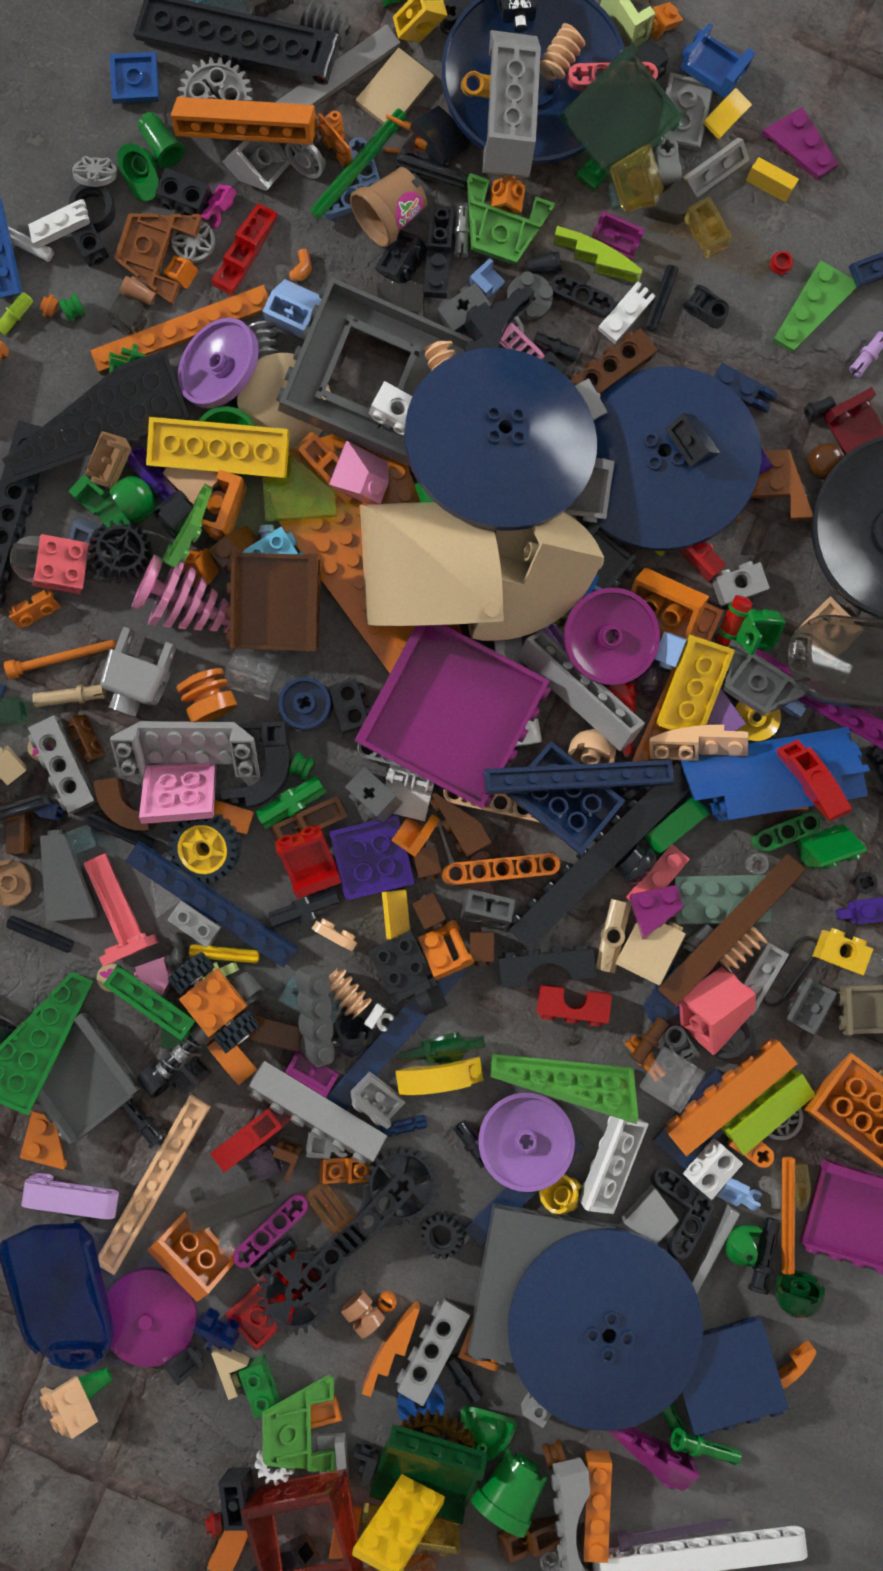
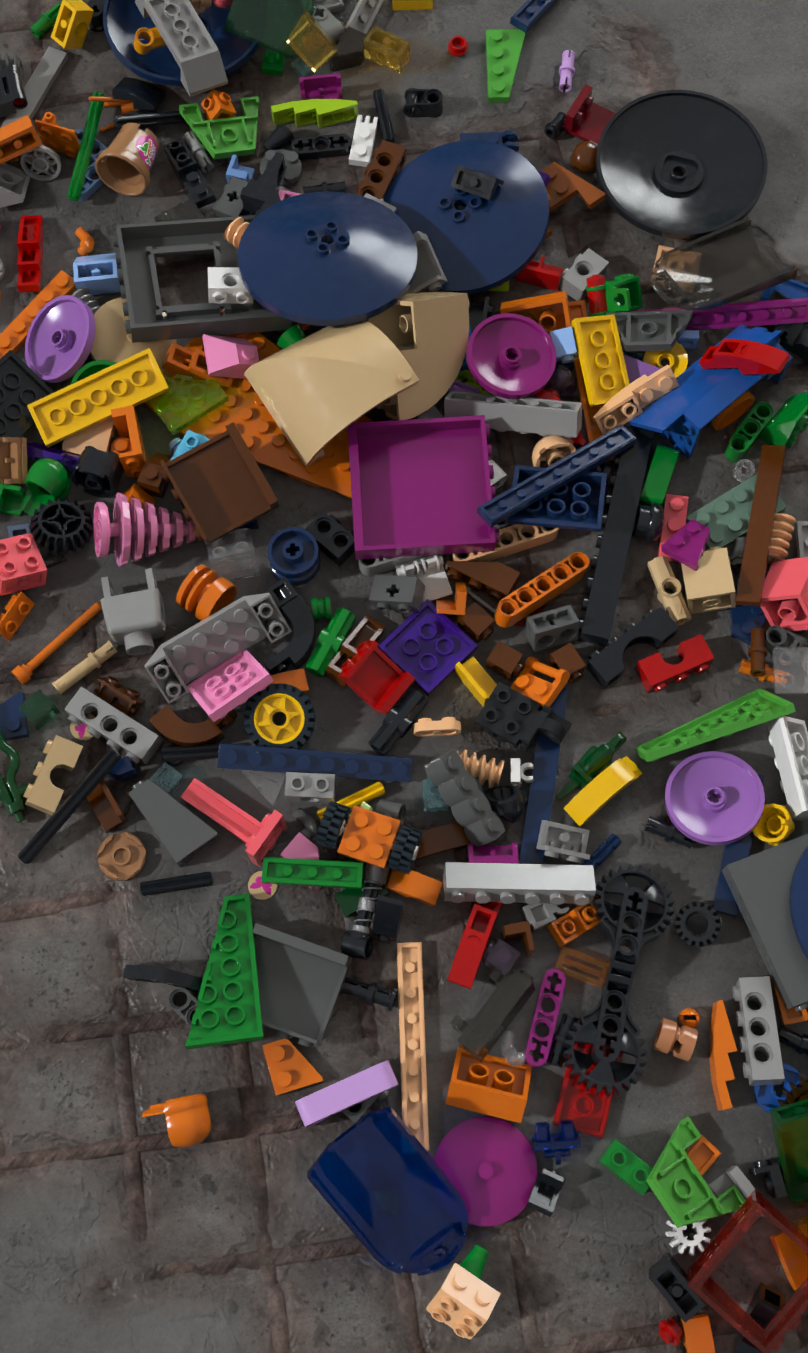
camera: 30 degrees left, 15 degrees down
bright green wing [162,483,213,568] -> none
tan slope [212,1344,250,1400] -> none
tan tile [356,47,434,125] -> none
black bracket [375,230,427,288] -> none

